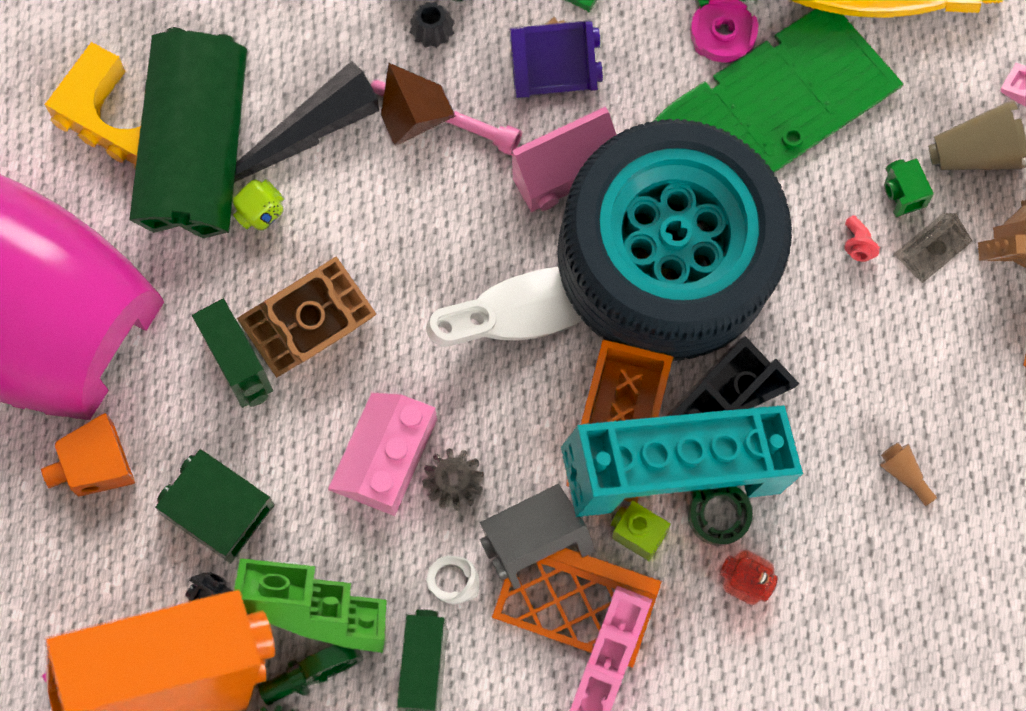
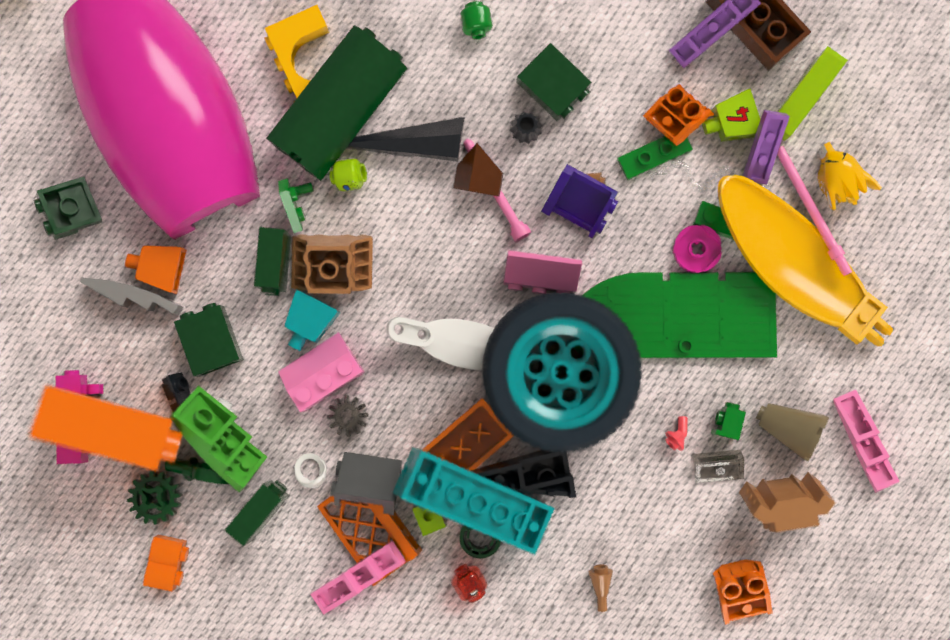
camera: 35 degrees right, 15 degrees up
none -> light grey slope [80,278,184,315]
none -> green plate [278,178,314,233]
none -> teal torso [284,290,340,351]

